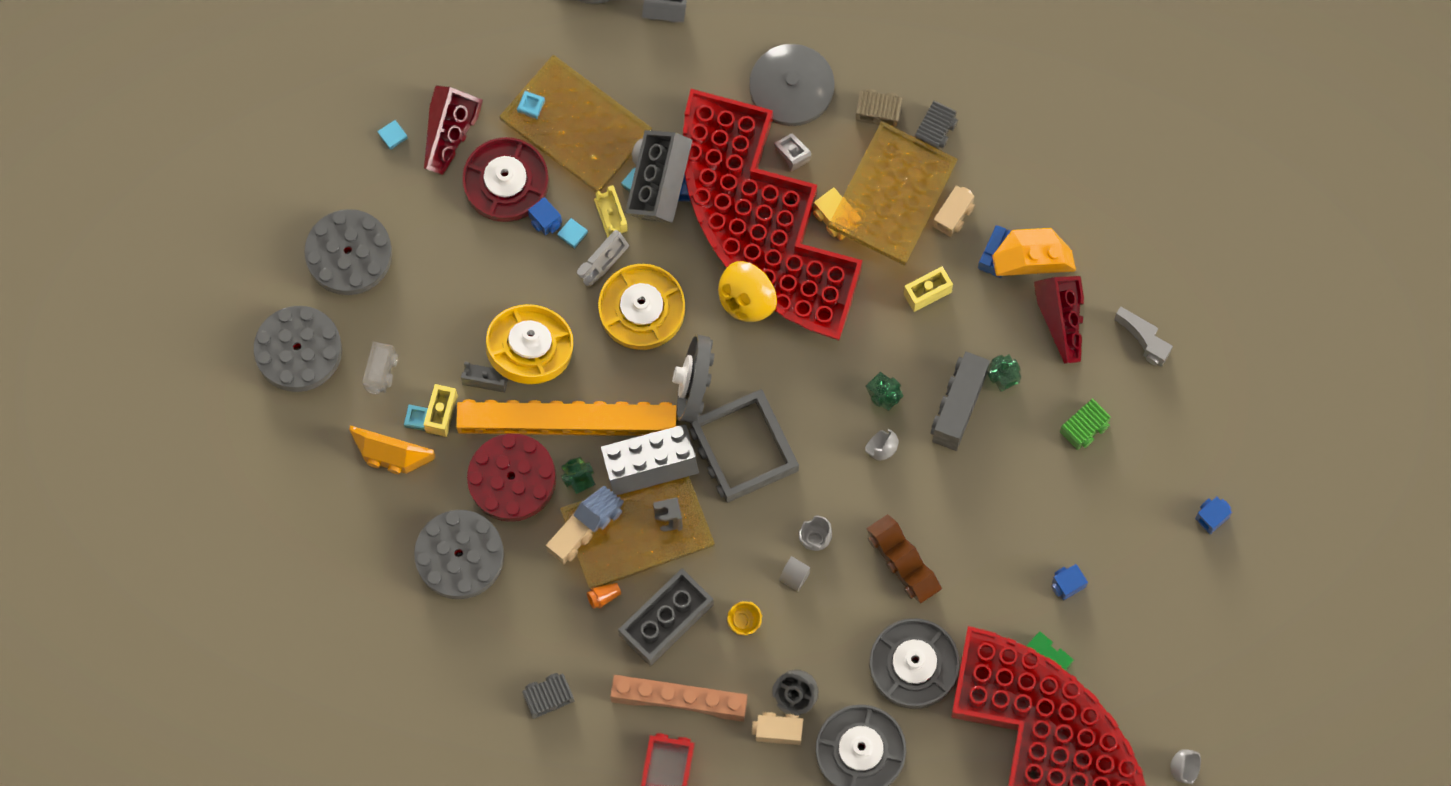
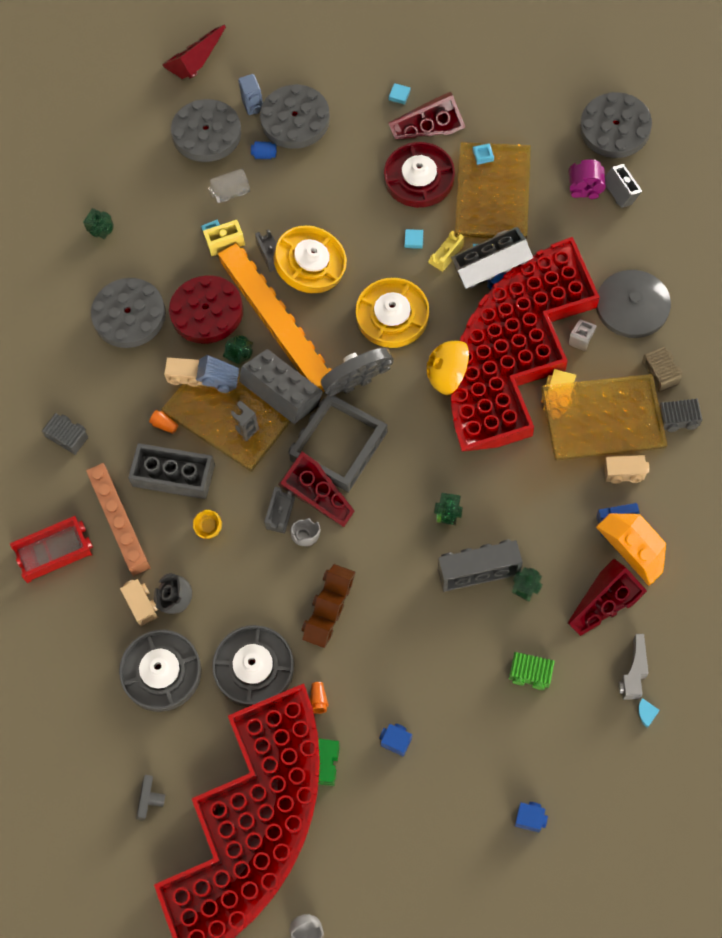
camera: 60 degrees right, 5 degrees down
light orange wedge [349,425,435,474] -> none
blue brick [528,197,562,236] -> none
light grey hinge [577,230,629,287] -> none
light grey brick [779,556,810,592] -> none
light grey hair [865,429,899,461] -> none
light yellow brick [903,267,953,312] -> none
none -> clear green brick [83,208,114,239]
none -> dark red wedge [162,24,226,79]
none -> sand blue brick [238,74,263,115]
none -> blue brick [251,141,277,159]
none -> dark grey hinge [264,487,295,534]
none -> dark red wedge [278,452,355,527]
none -> orange cone [310,682,329,714]
none -> magenta brick [568,159,606,199]
none -> medium azure tile [638,698,660,728]

